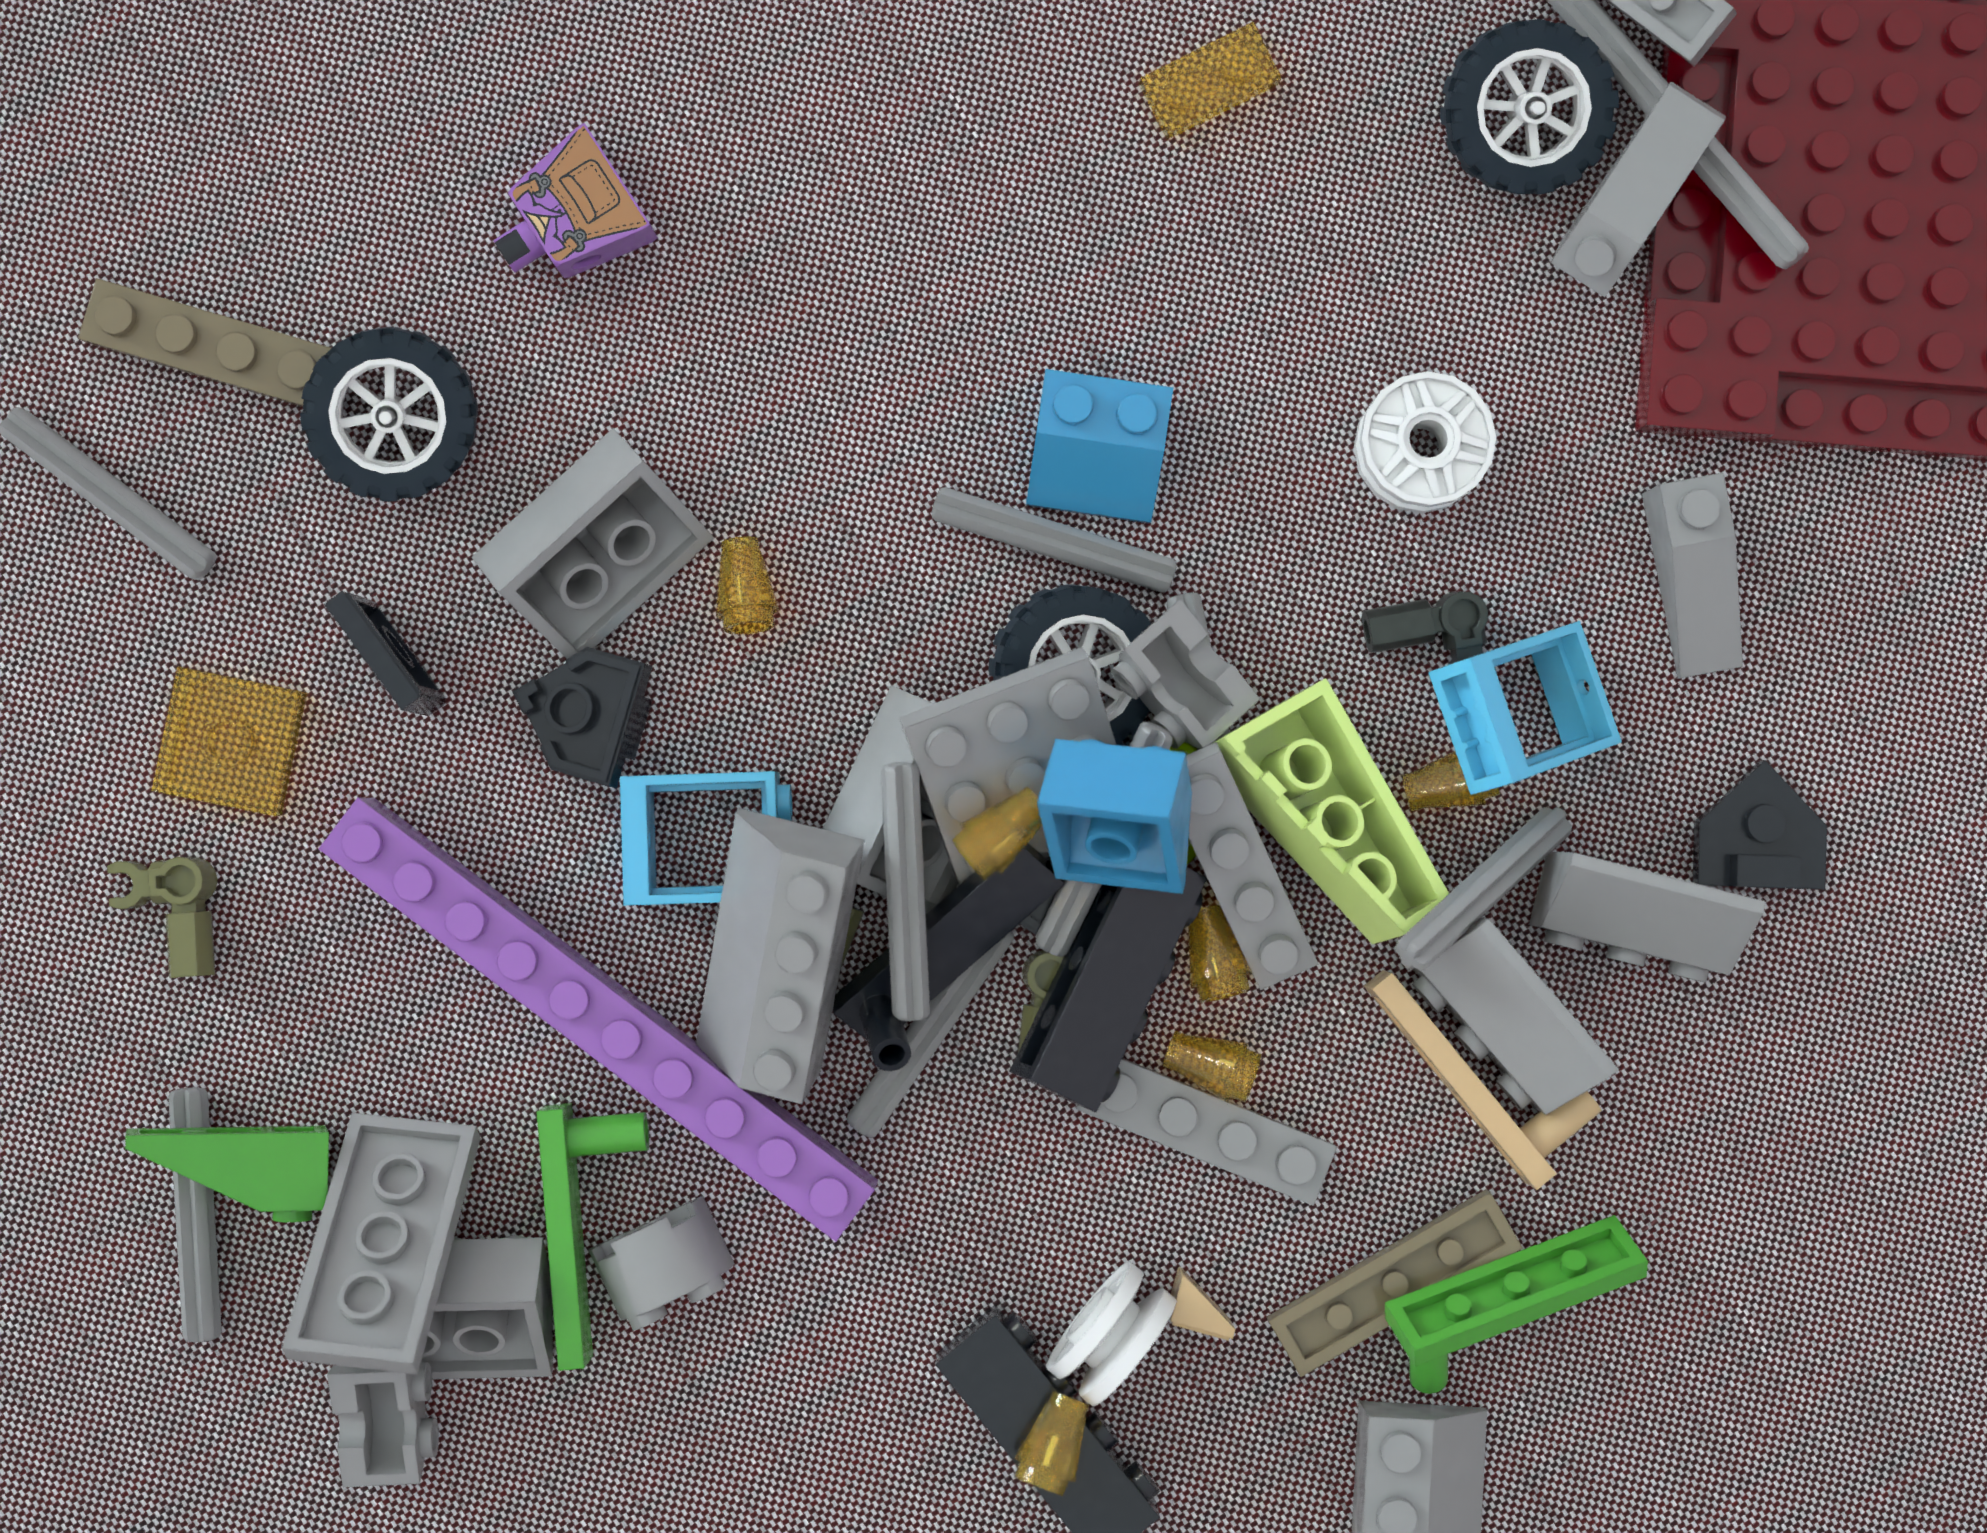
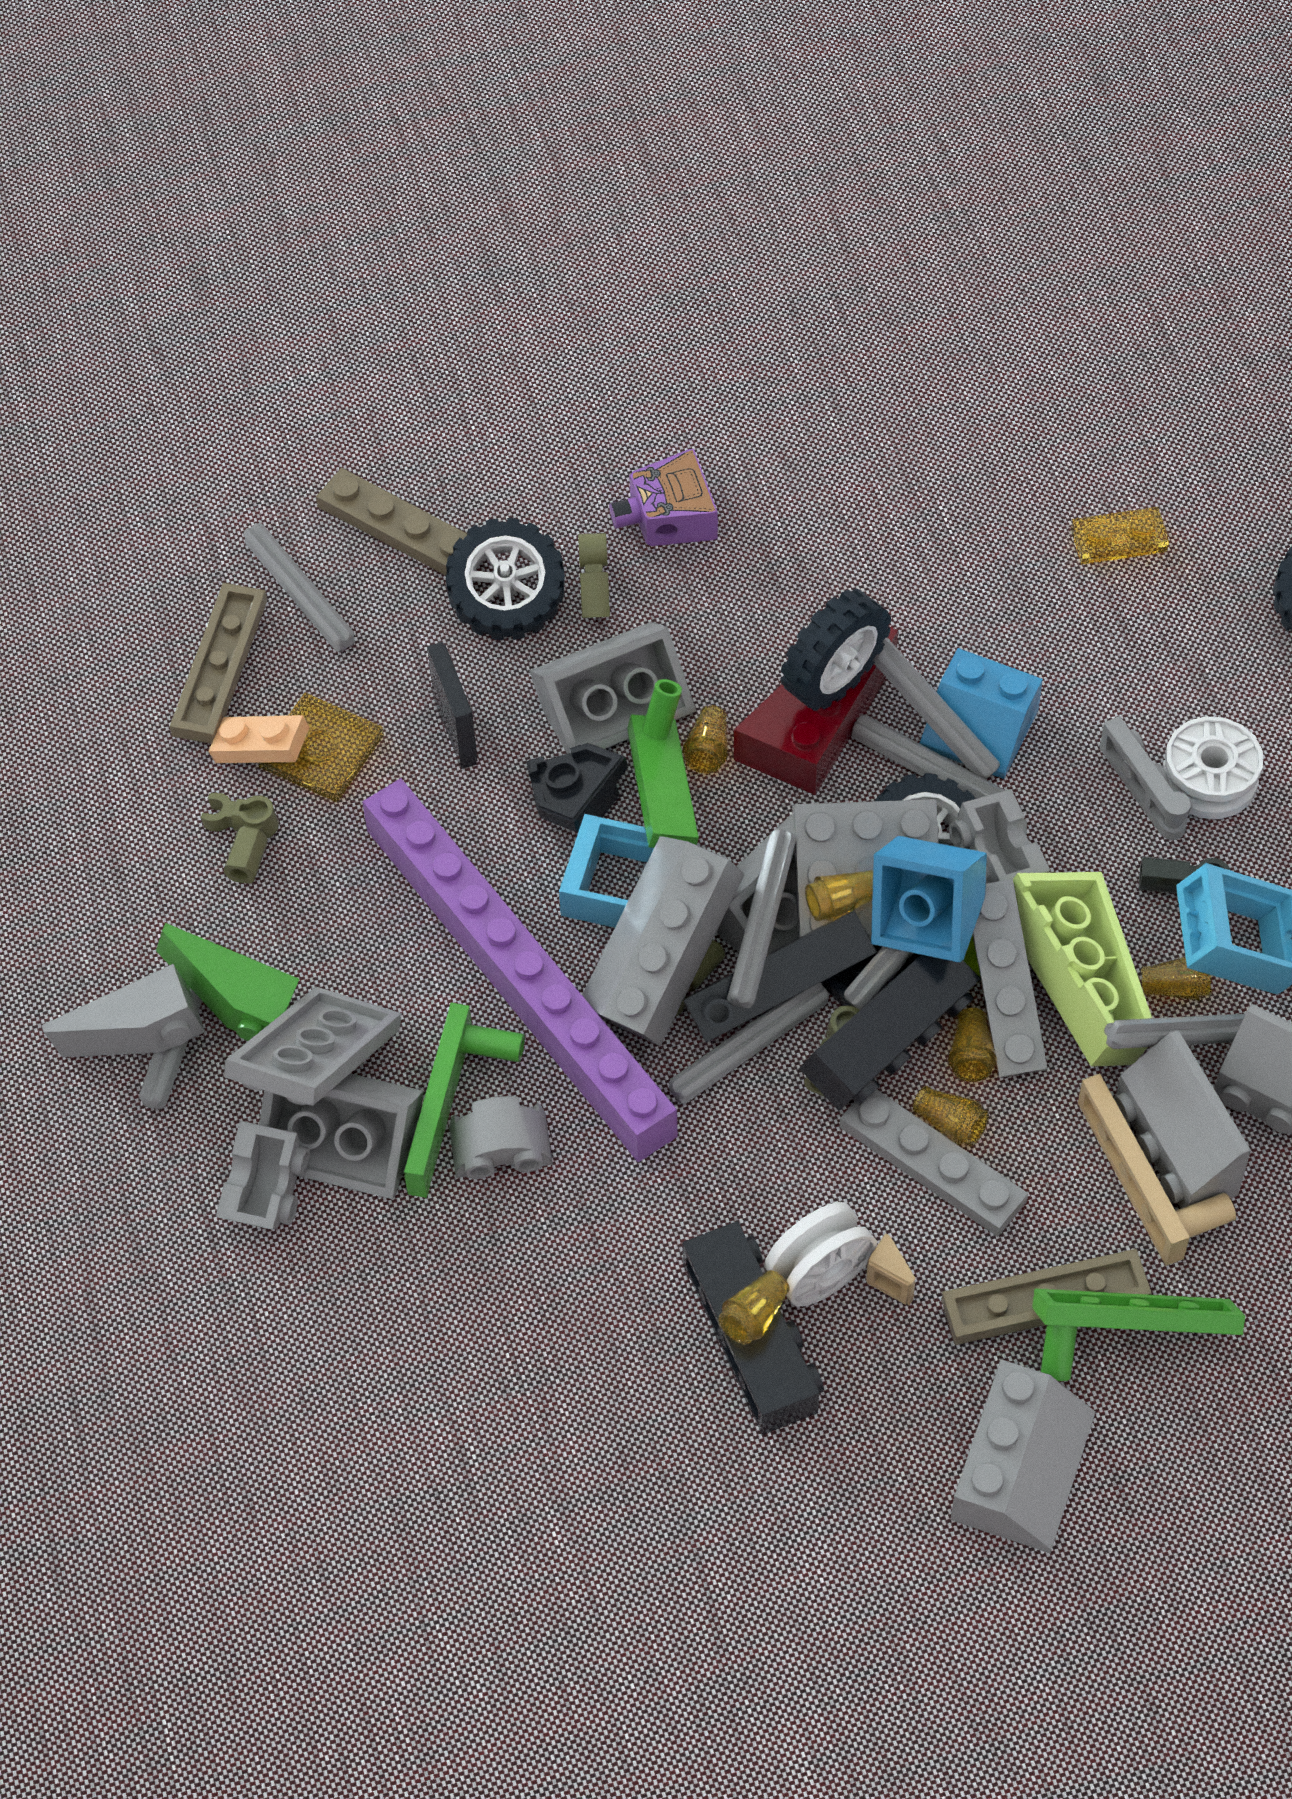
camera: 20 degrees right, 30 degrees down
none -> light grey slope [41,964,205,1057]
none -> dark tan plate [170,583,267,744]
none -> light nougat plate [208,715,310,763]
none -> olive bar [578,533,610,618]
none -> bright green piece [627,679,699,848]
none -> dark red wedge [734,626,898,795]
none -> black wheel [780,589,891,711]
none -> light grey axle [873,638,1000,779]
none -> light grey plate [1100,716,1191,840]

